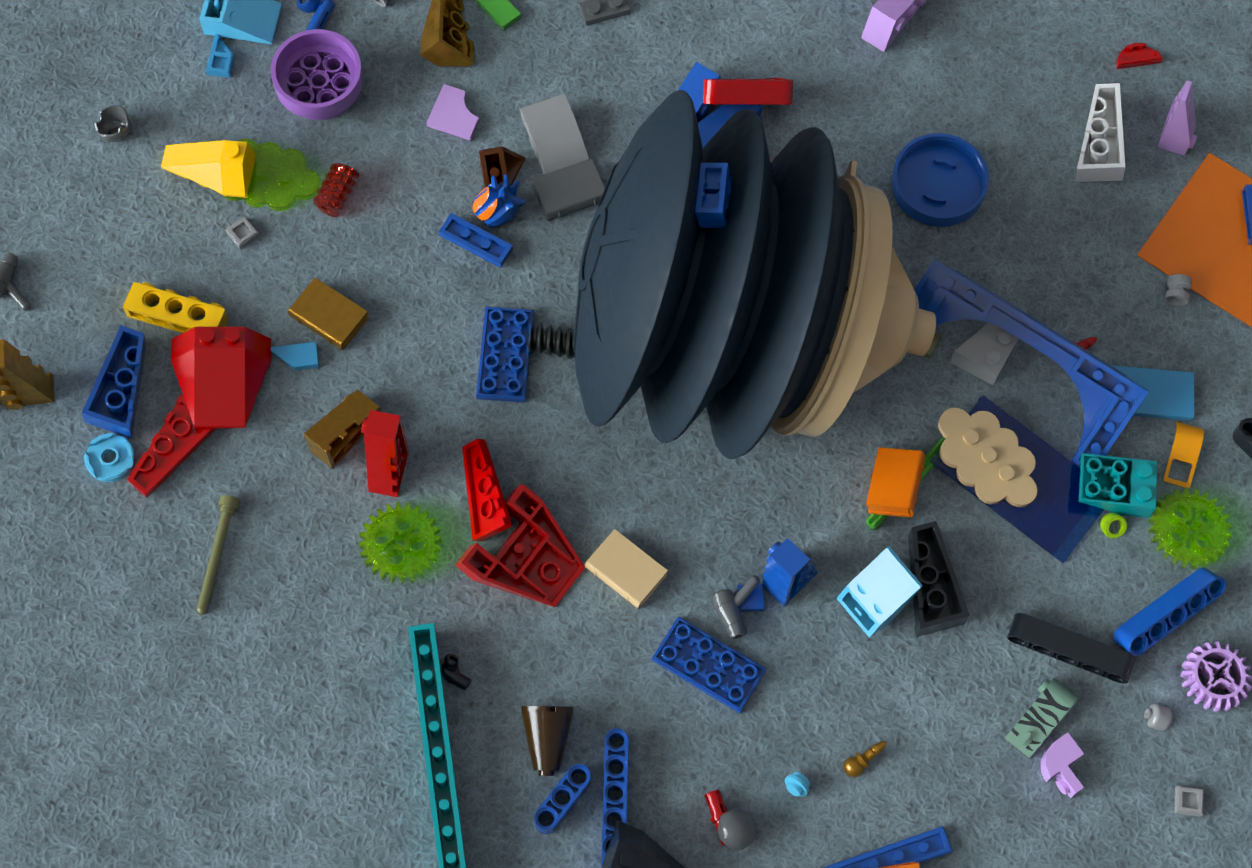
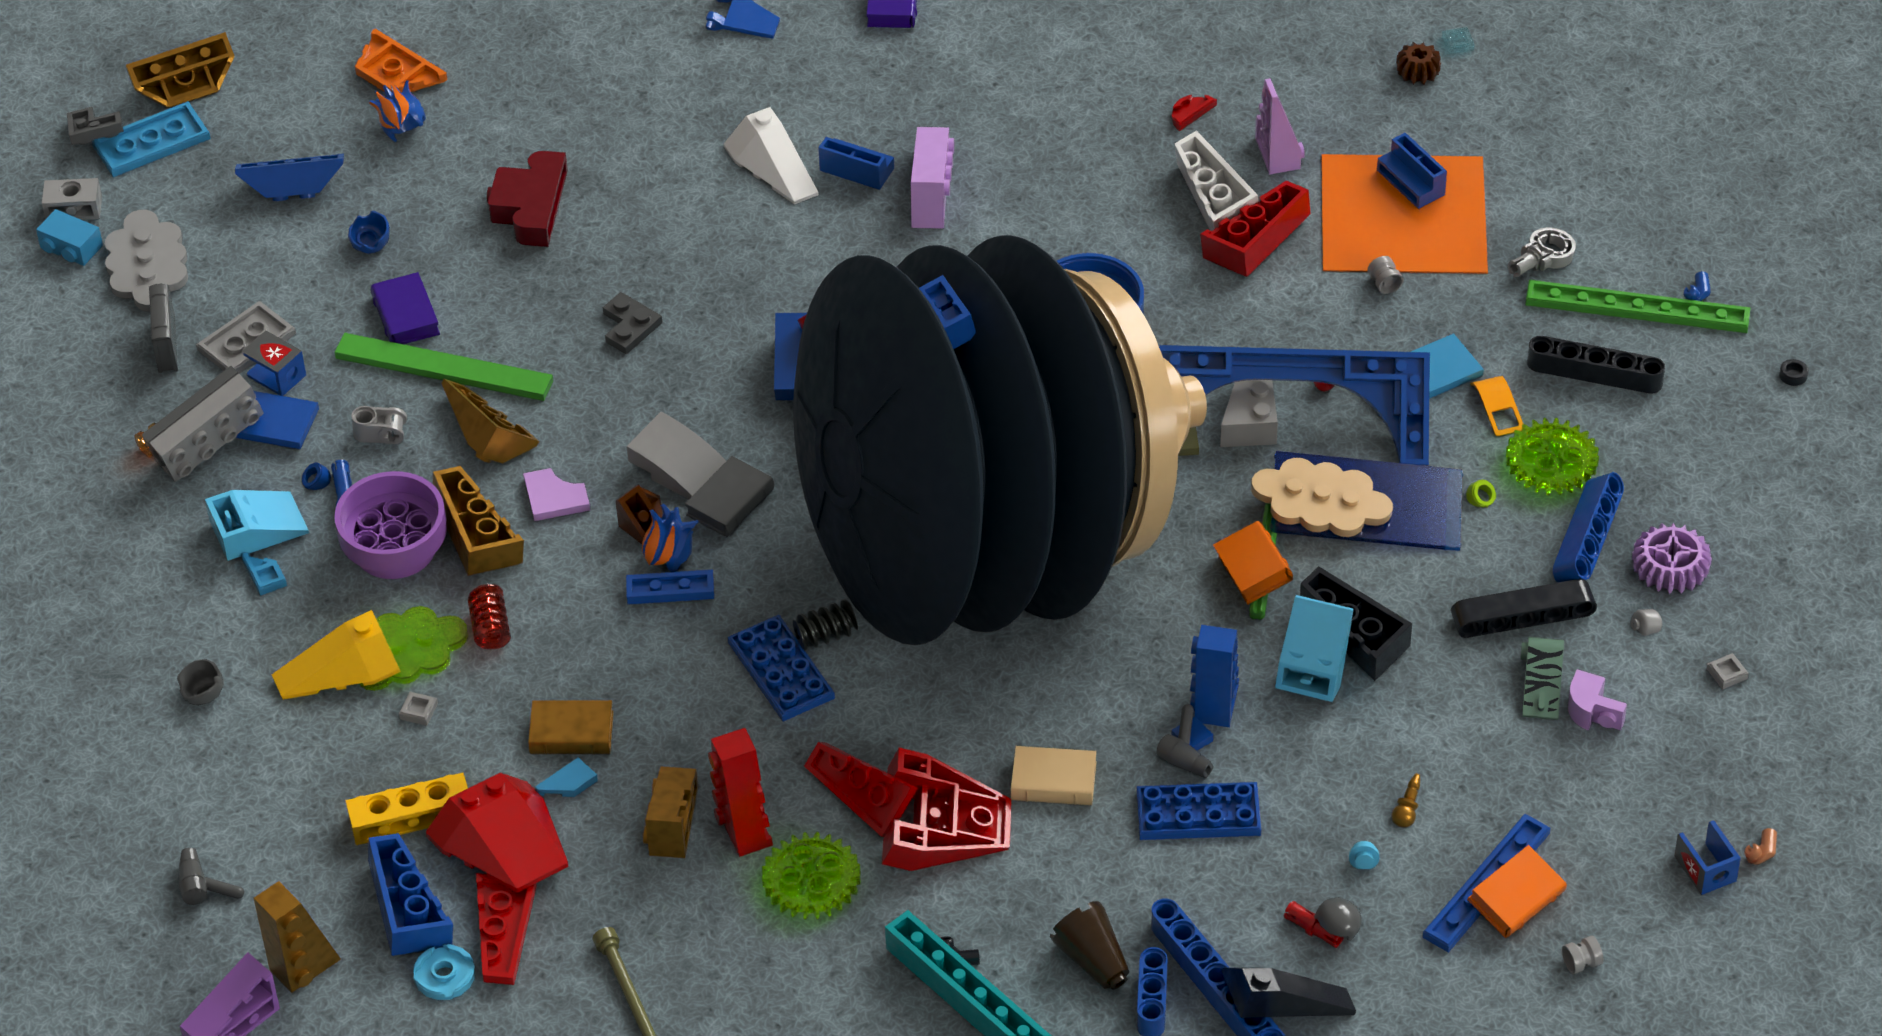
camera: 30 degrees left, 20 degrees down
teal slope [1079,453,1157,518] -> none
none -> pearl gold wedge [433,466,524,576]
none -> red wedge [1200,180,1311,277]

